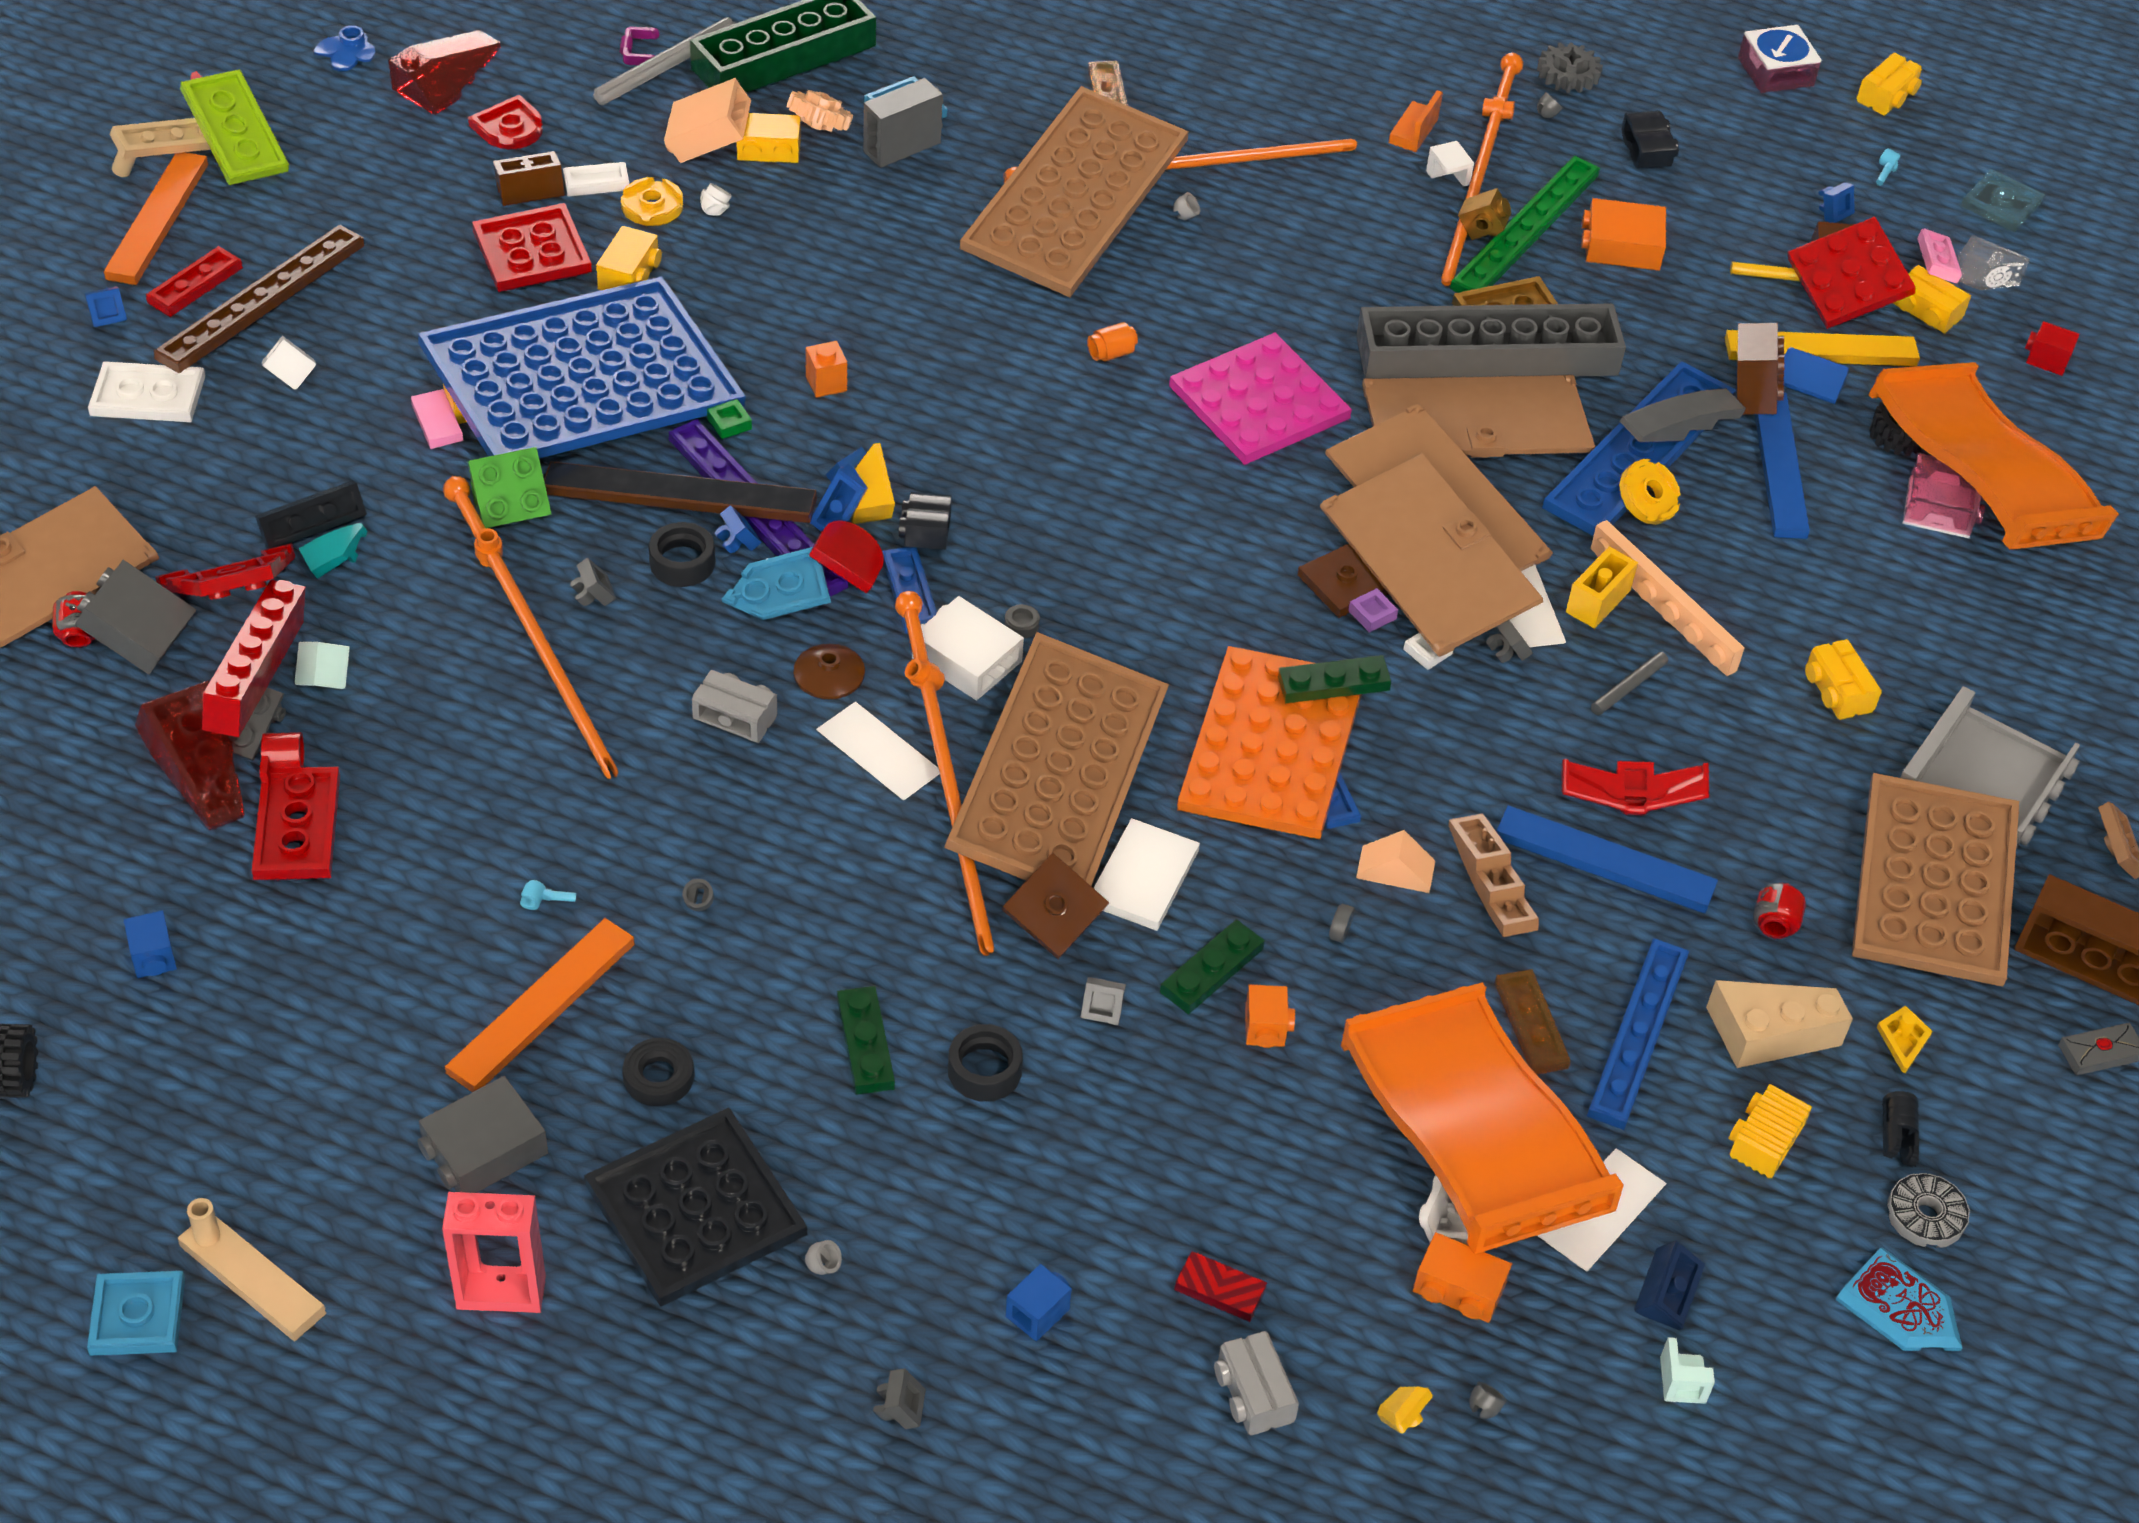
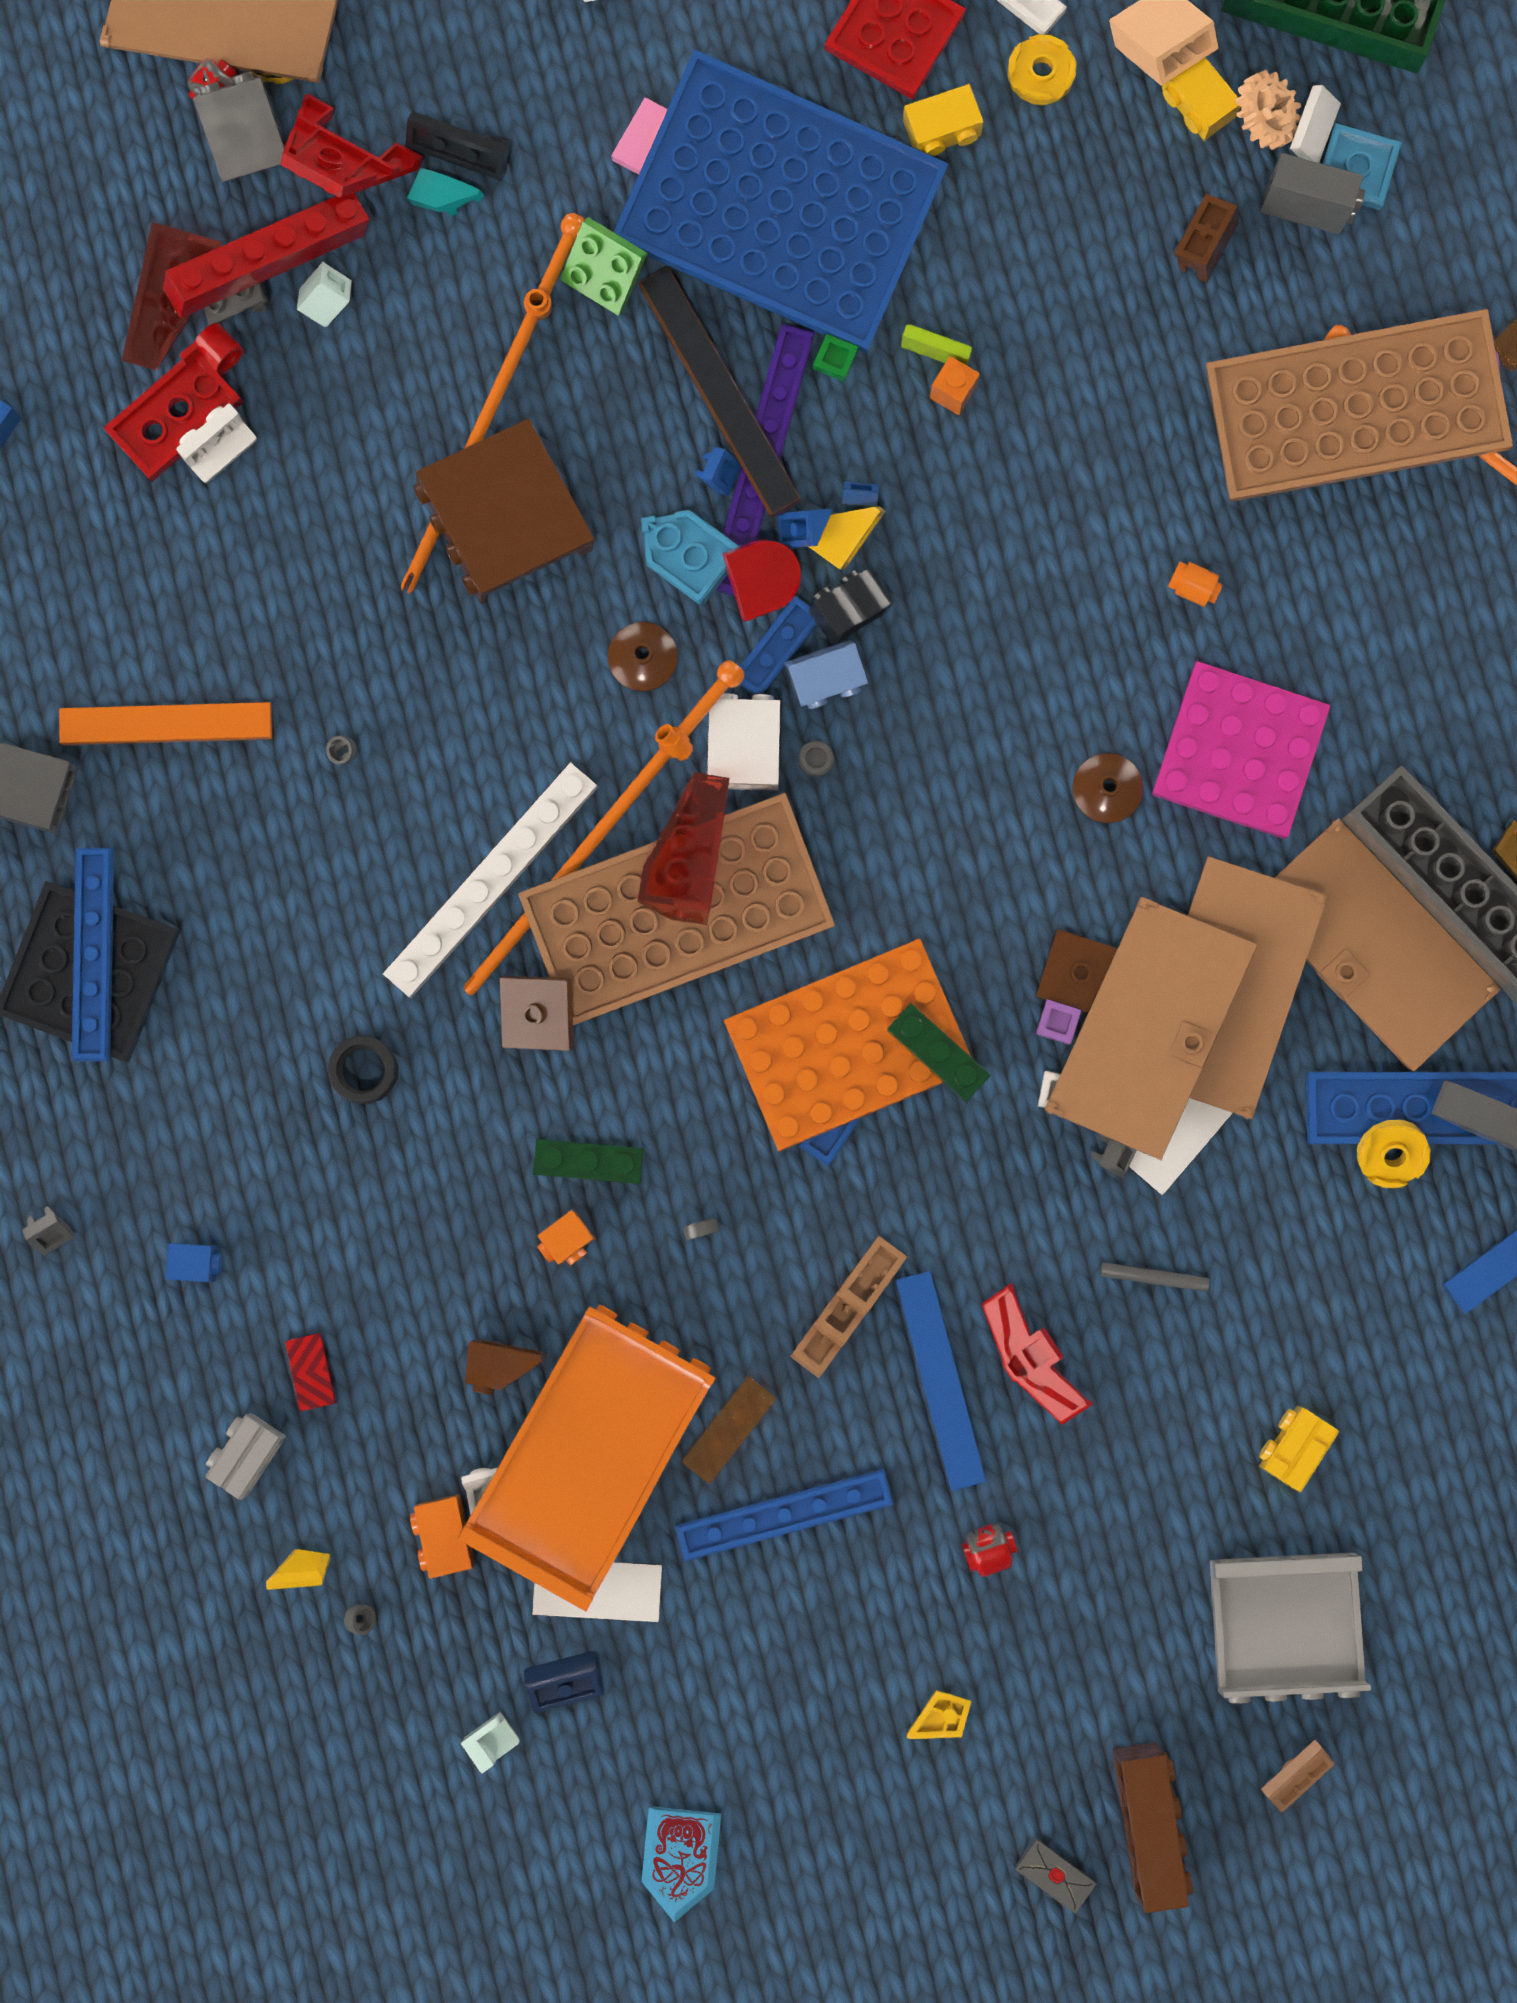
camera: 60 degrees right, 35 degrees up
medium azure hand [520,880,576,910] -> none
dark grey tile [570,558,616,606] -> none
black tyre [622,1038,695,1106] -> none
black tyre [648,522,716,587] -> none
light grey brick [692,670,777,743] -> none
white plate [700,183,732,216] -> none
light grey hinge [805,1240,842,1275] -> none
white sticker [816,702,940,801] -> none
dark green plate [837,986,895,1095] -> none
tile [1081,977,1126,1025] -> none
white tile [1094,818,1200,931] -> none
light grey hinge [1173,192,1200,220] -> none
light nougat slope [1356,830,1435,893] -> none
yellow brick [1566,546,1638,629] -> none
light nougat plate [1590,520,1745,676] -> none
tan wedge [1706,980,1853,1068] -> none
yellow brick [1728,1084,1813,1178] -> none
medium nougat plate [1852,773,2020,987] -> none
black hinge [1882,1091,1919,1167] -> none
tile [1887,1173,1970,1248] -> none
none -> blue tile [71,848,114,1062]
none -> white bracket [176,403,257,483]
none -> white plate [383,762,598,998]
none -> reddish brown panel [413,418,594,604]
none -> reddish brown slope [465,1339,548,1395]
none -> clear red wedge [637,772,730,926]
none -> medium blue brick [784,640,868,709]
none -> lime tile [901,324,972,366]
none -> reddish brown dish [1072,753,1143,823]
none -> reddish brown hinge [1174,194,1239,283]
none -> white tile [1290,85,1341,163]

